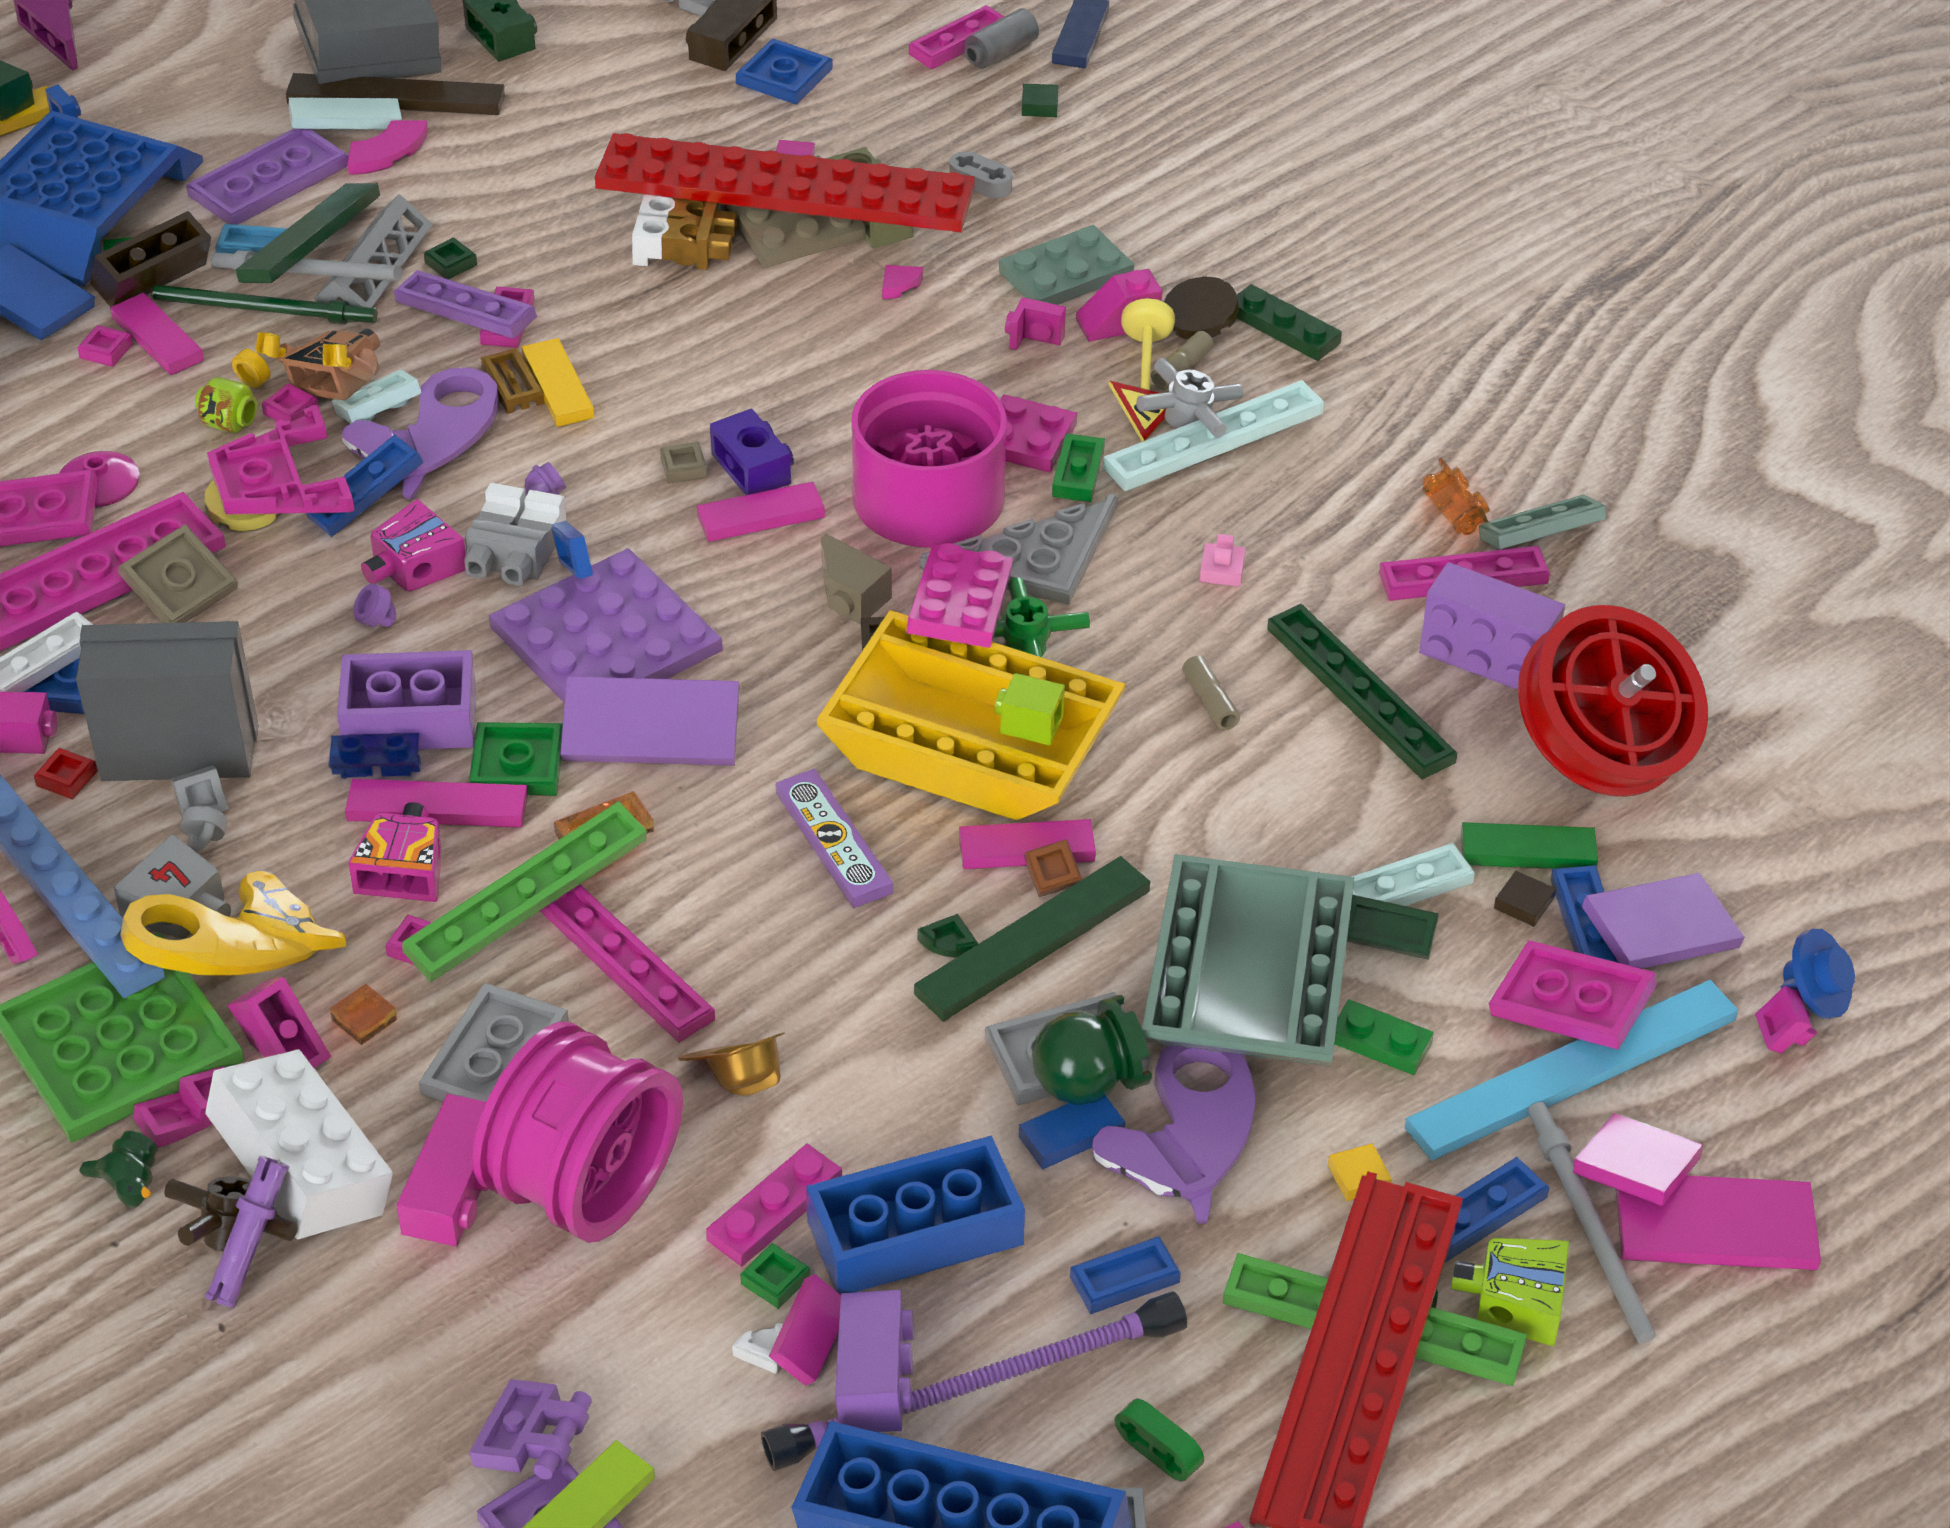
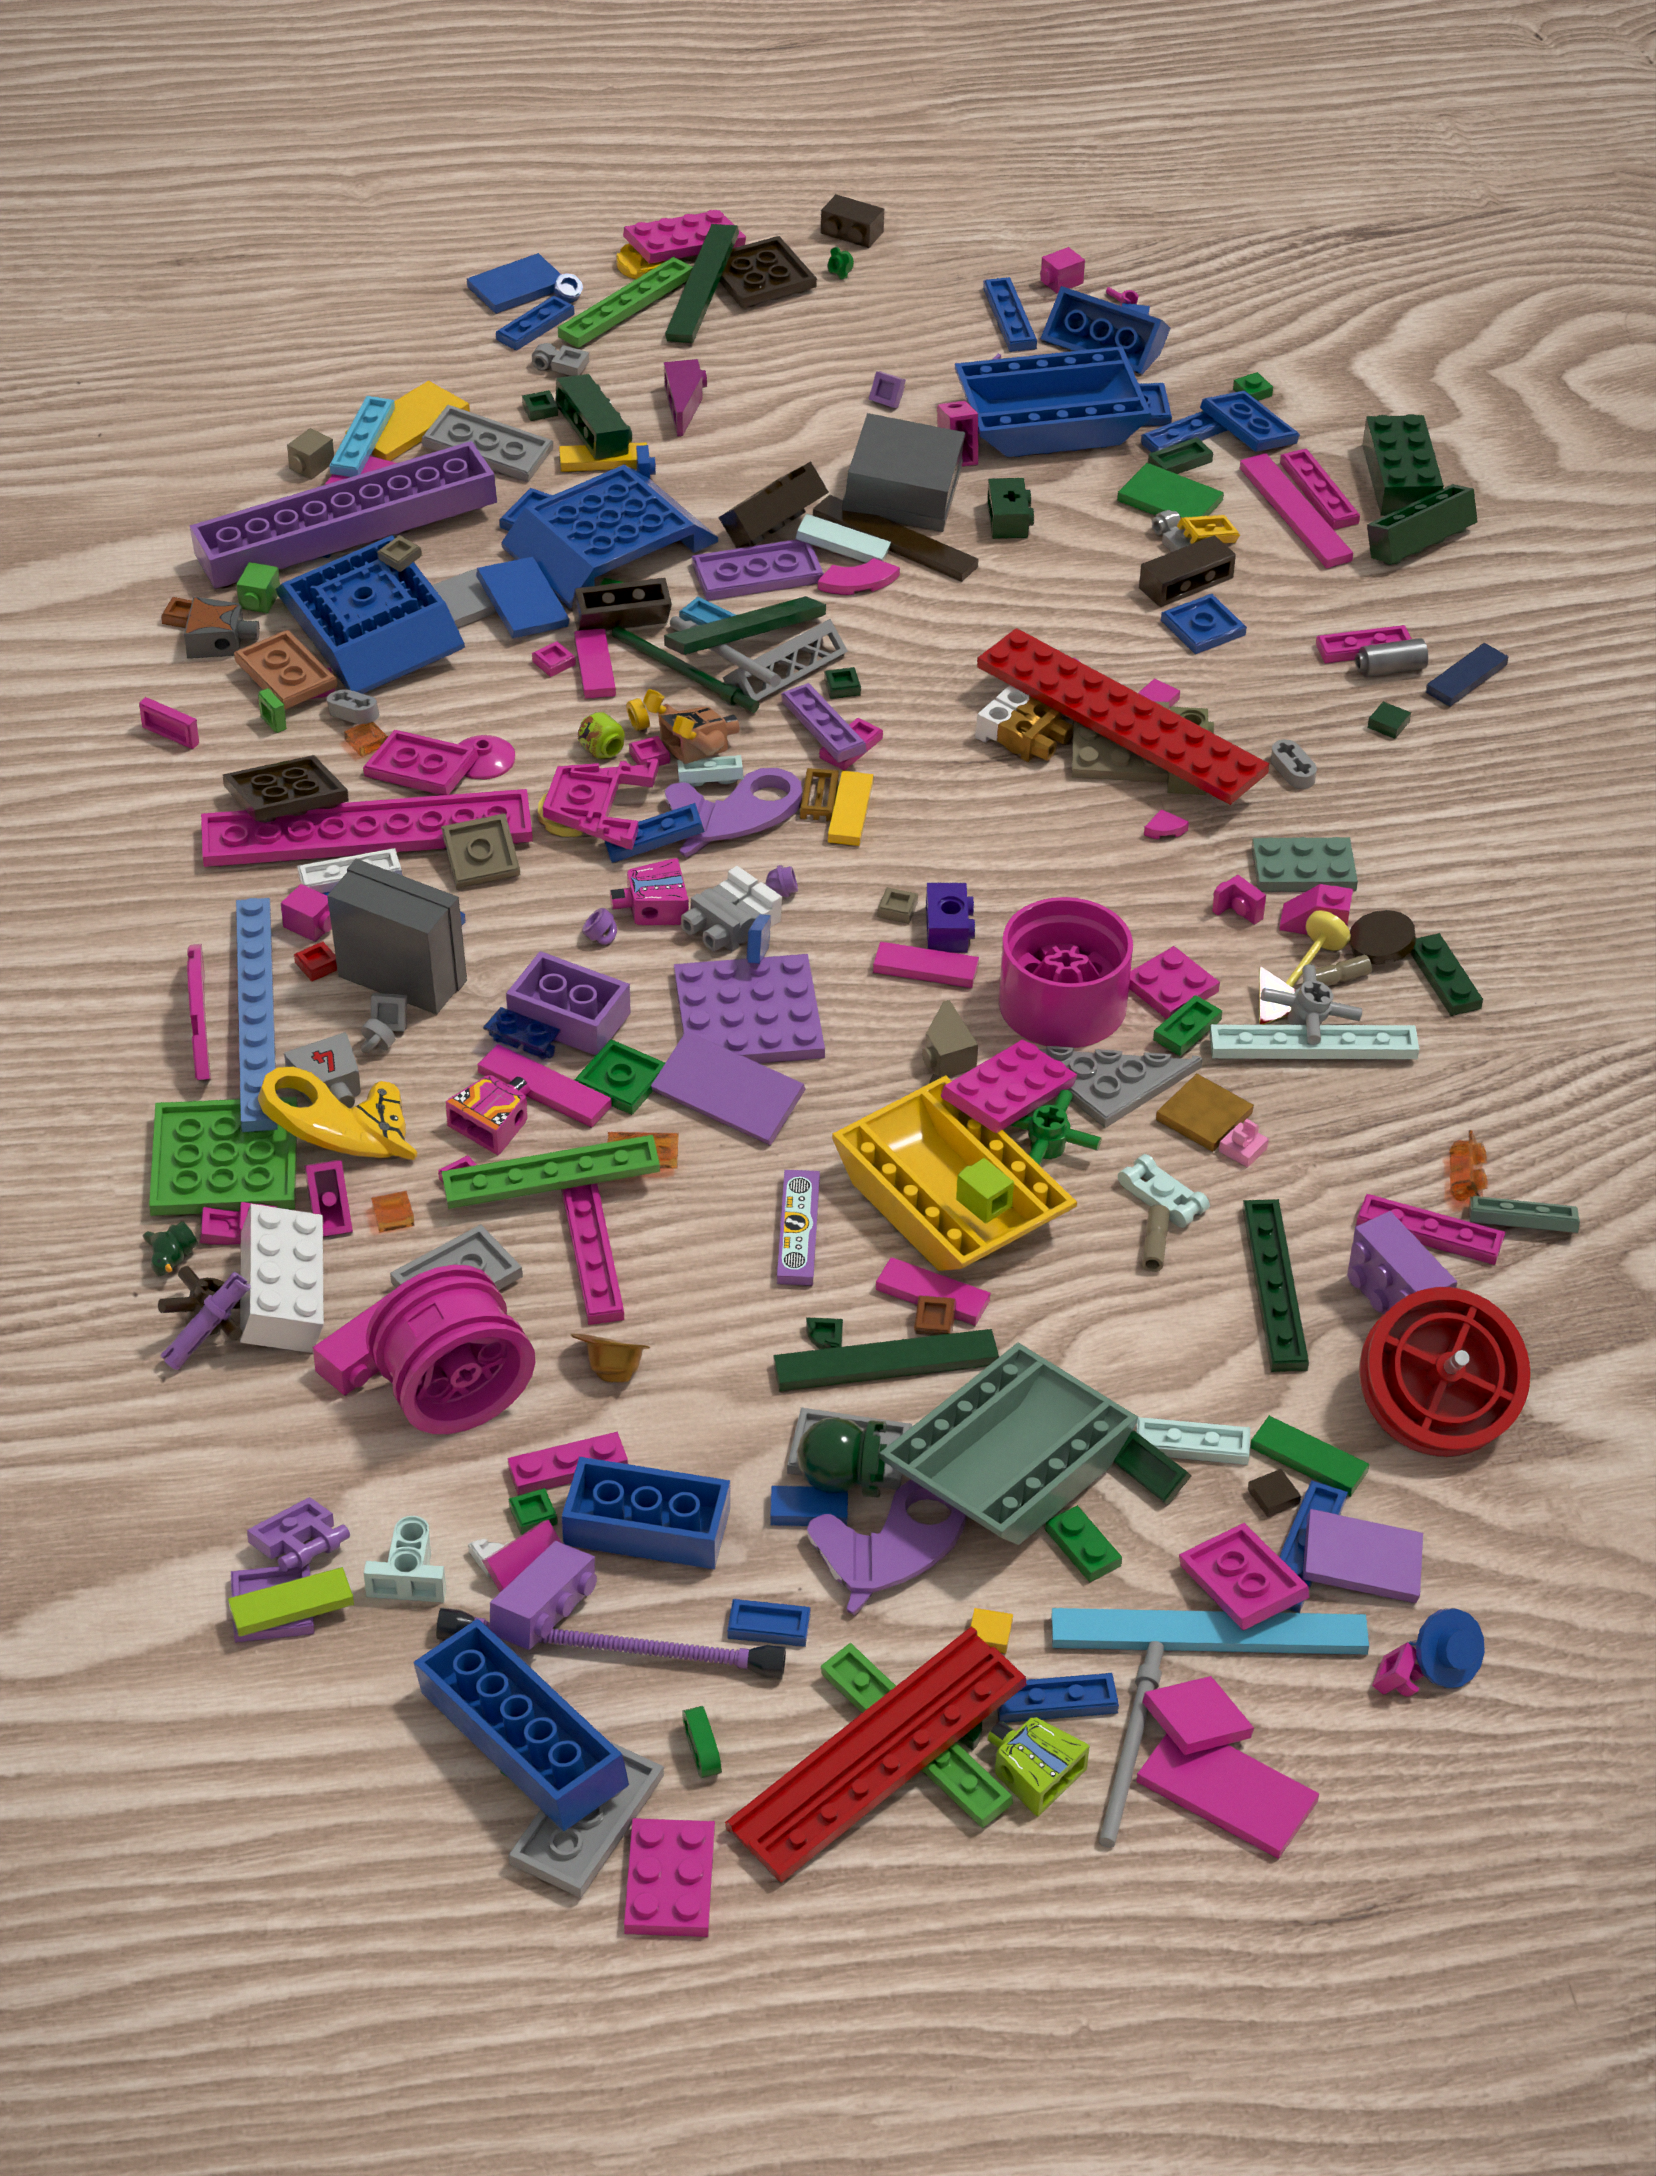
camera: 30 degrees right, 0 degrees up
none -> light aqua tile [364,1516,446,1603]
none -> dark brown wedge [718,461,829,548]
none -> light aqua plate [1117,1154,1210,1228]
none -> pearl gold tile [1156,1073,1254,1152]

